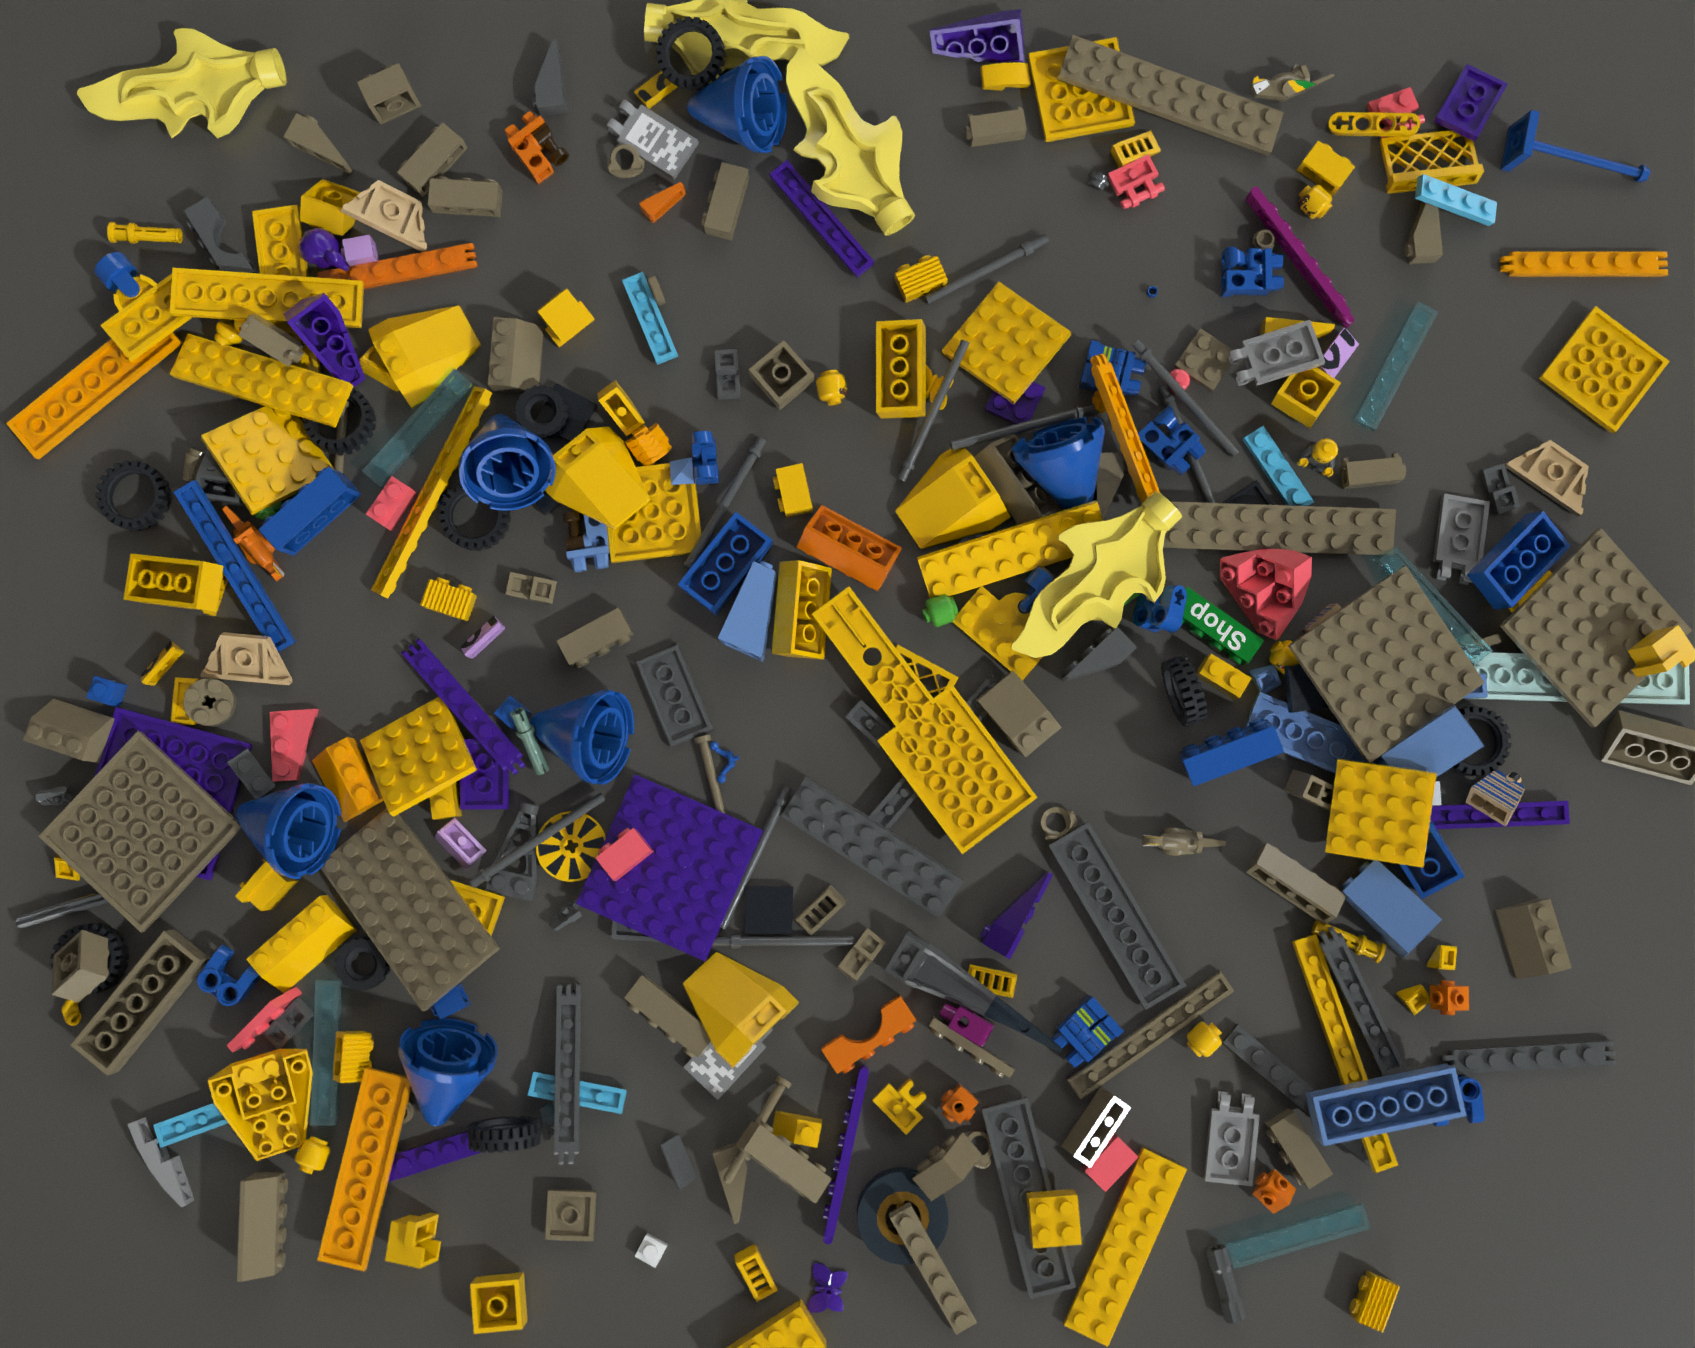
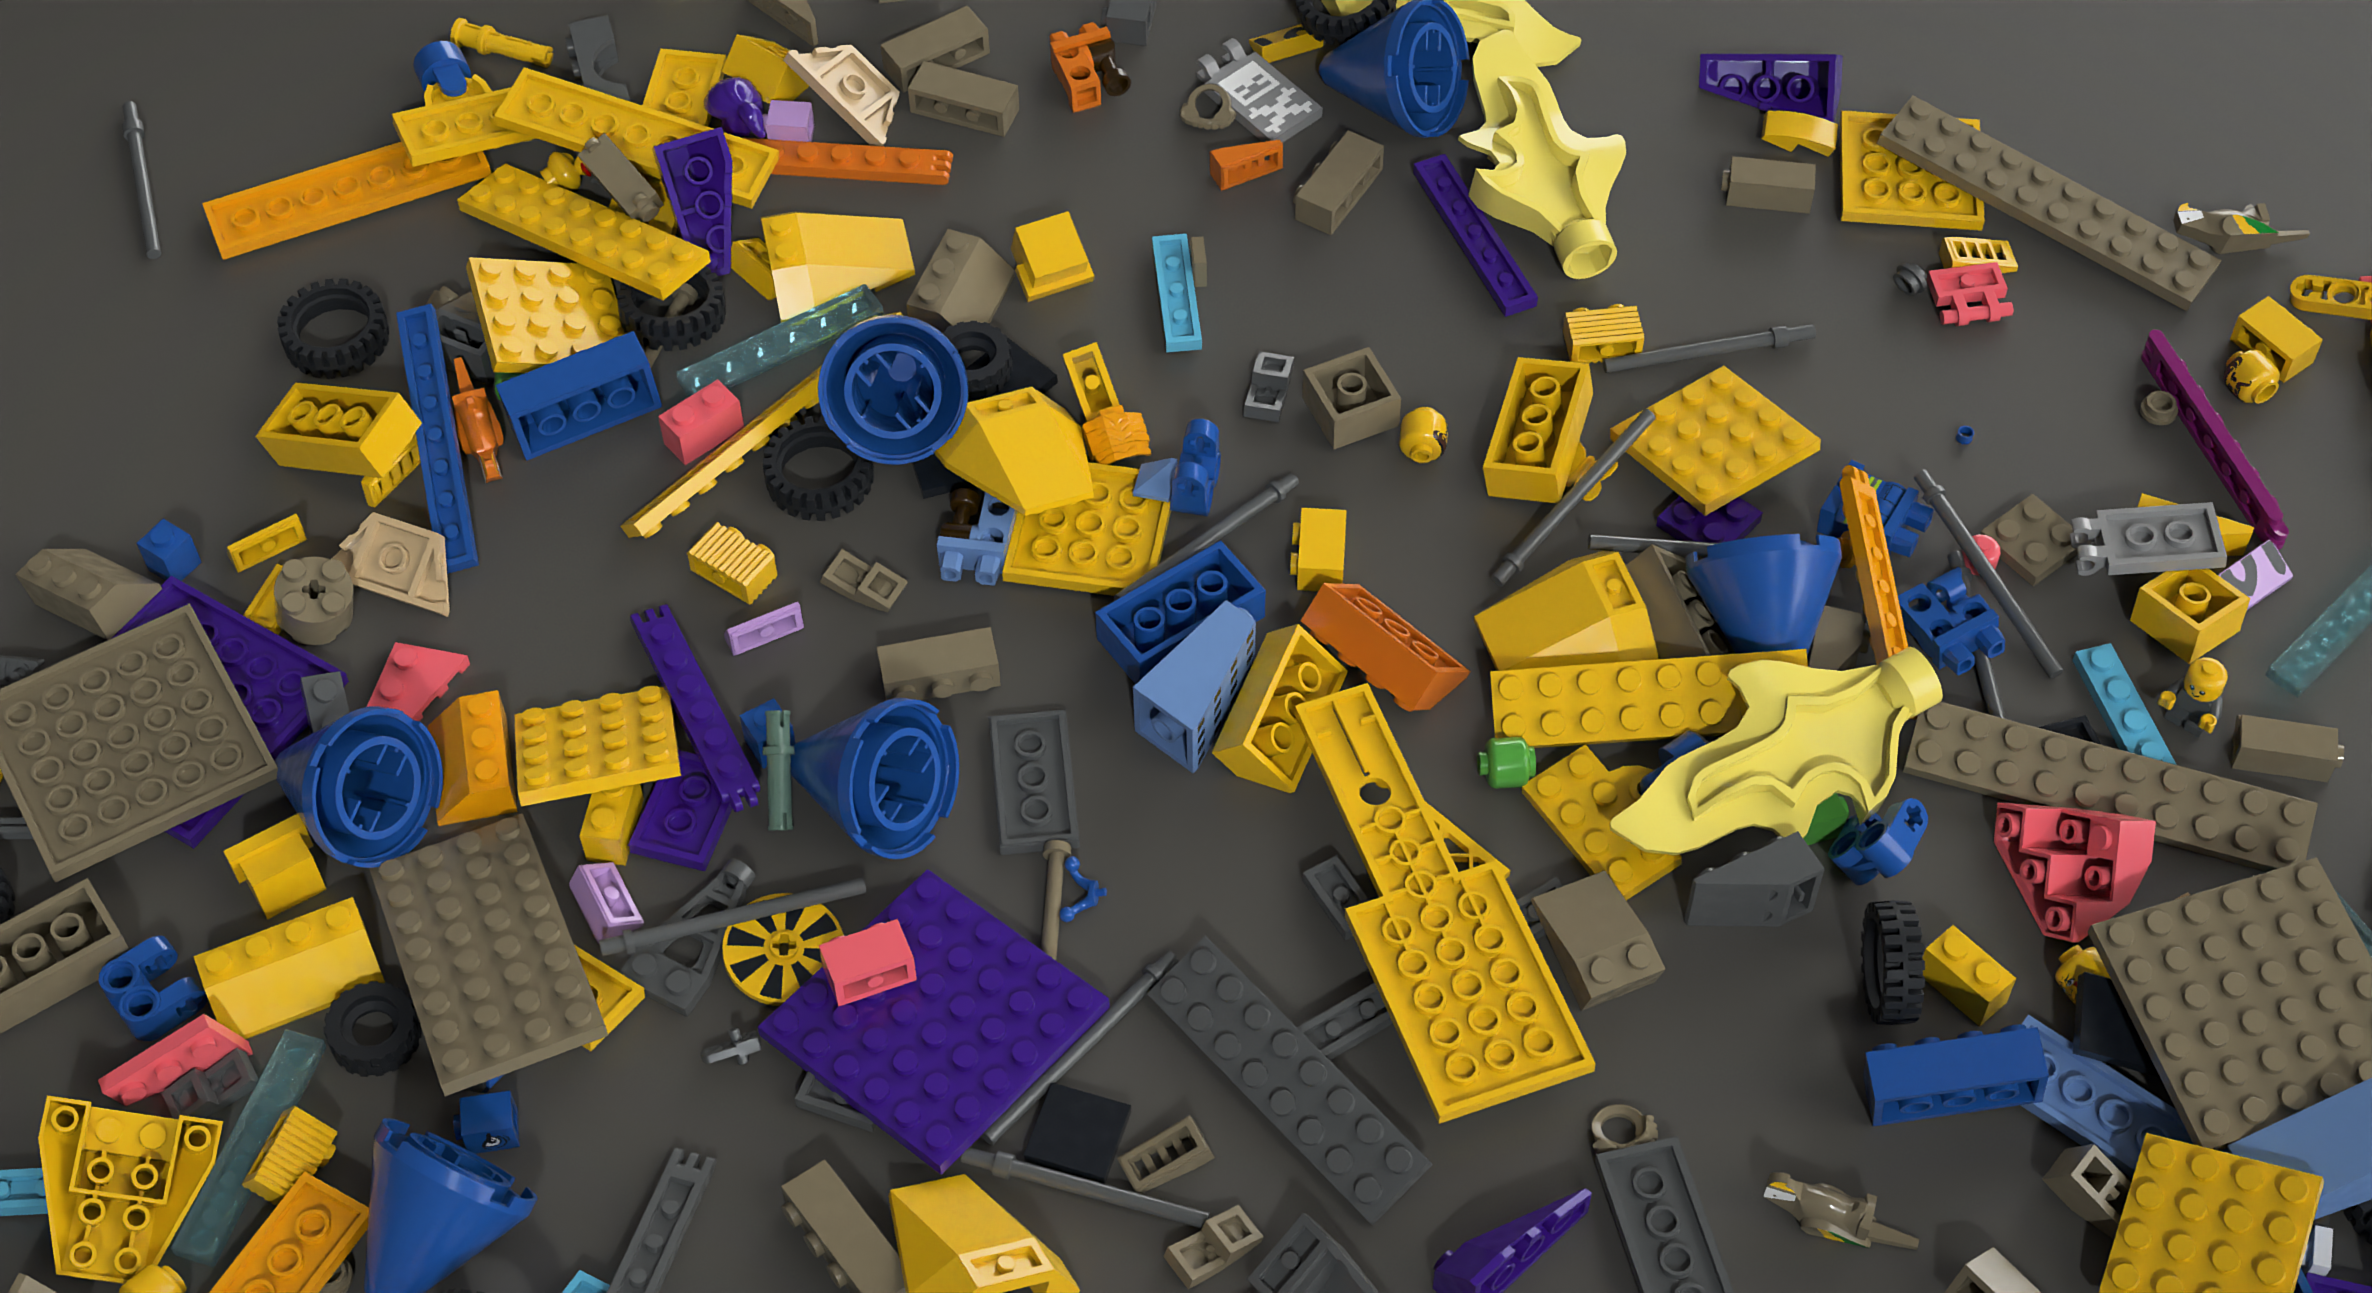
camera: 20 degrees right, 30 degrees down
green brick [1182,587,1264,665] -> none
blue hips [1221,246,1284,297] -> none
medium blue slope [1248,665,1282,694] -> none

